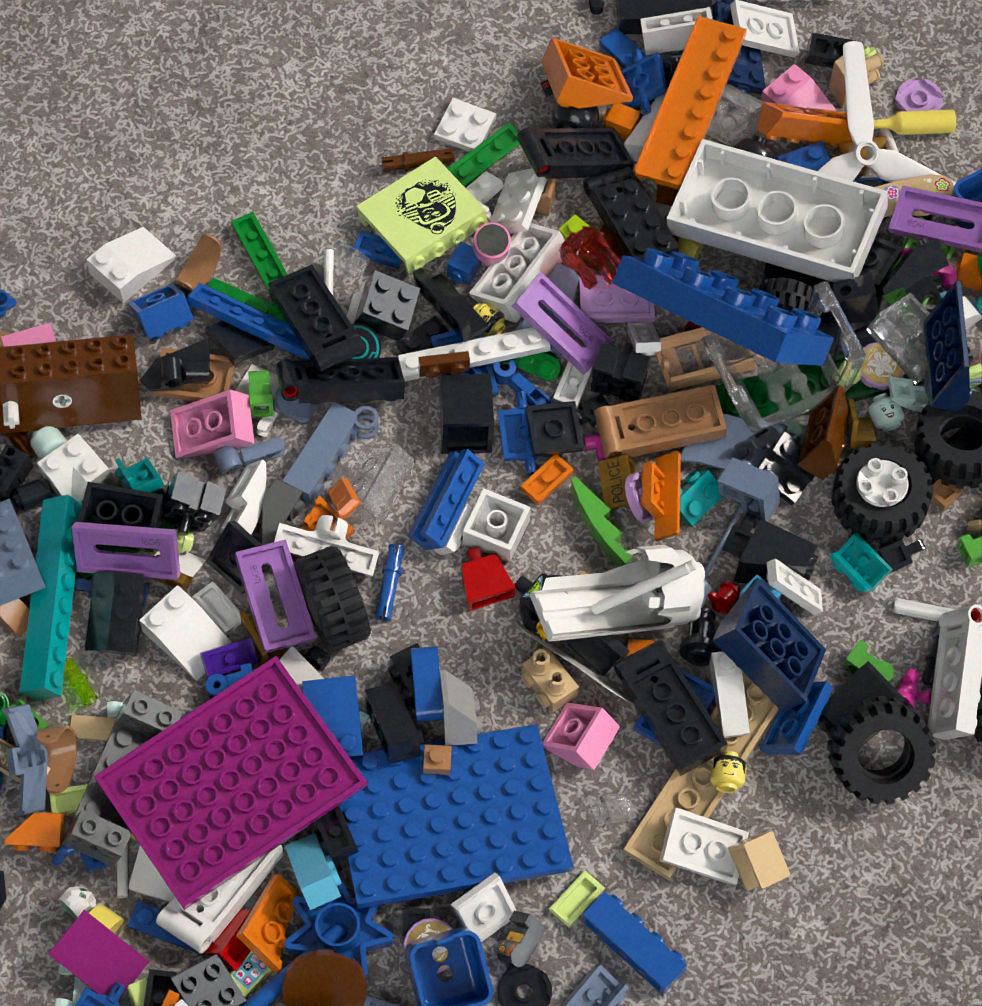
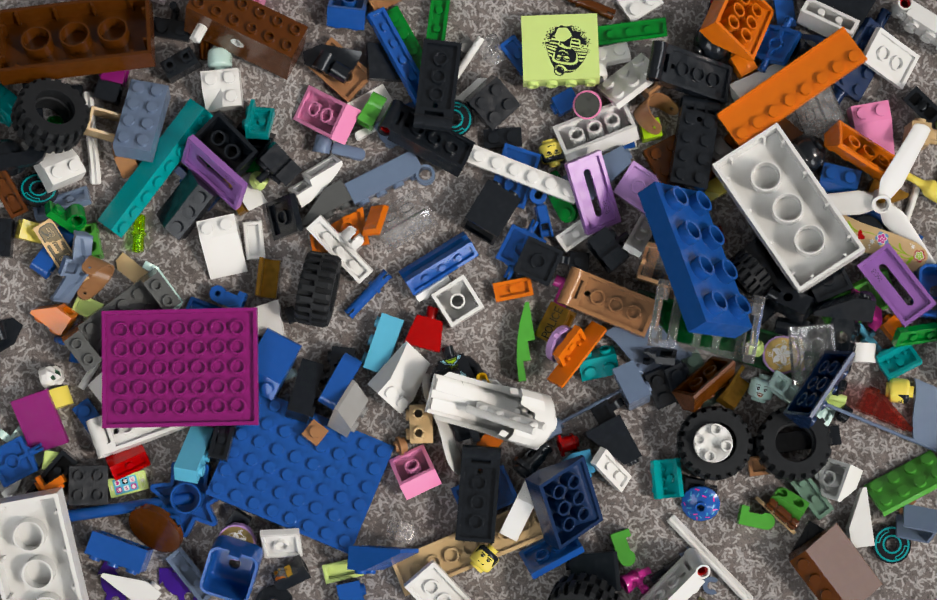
camera: 35 degrees right, 20 degrees up
black brick [12,479,53,511] -> none
dark purple plate [200,637,259,678] -> none
medium lavender piece [235,539,316,653] -> none
orange wing [236,874,297,973] -> none
black panel [412,267,489,342] -> none
reddish brown plate [418,351,470,378] -> none
clear red piece [559,226,621,290] -> none
none -> blue slope [347,545,419,574]
none -> medium azure brick [361,313,404,373]
none -> white slope [368,341,430,414]
none -> medium nougat plate [393,436,408,456]
none -> medium nougat piece [633,93,679,135]
none -> blue dish [681,486,720,521]

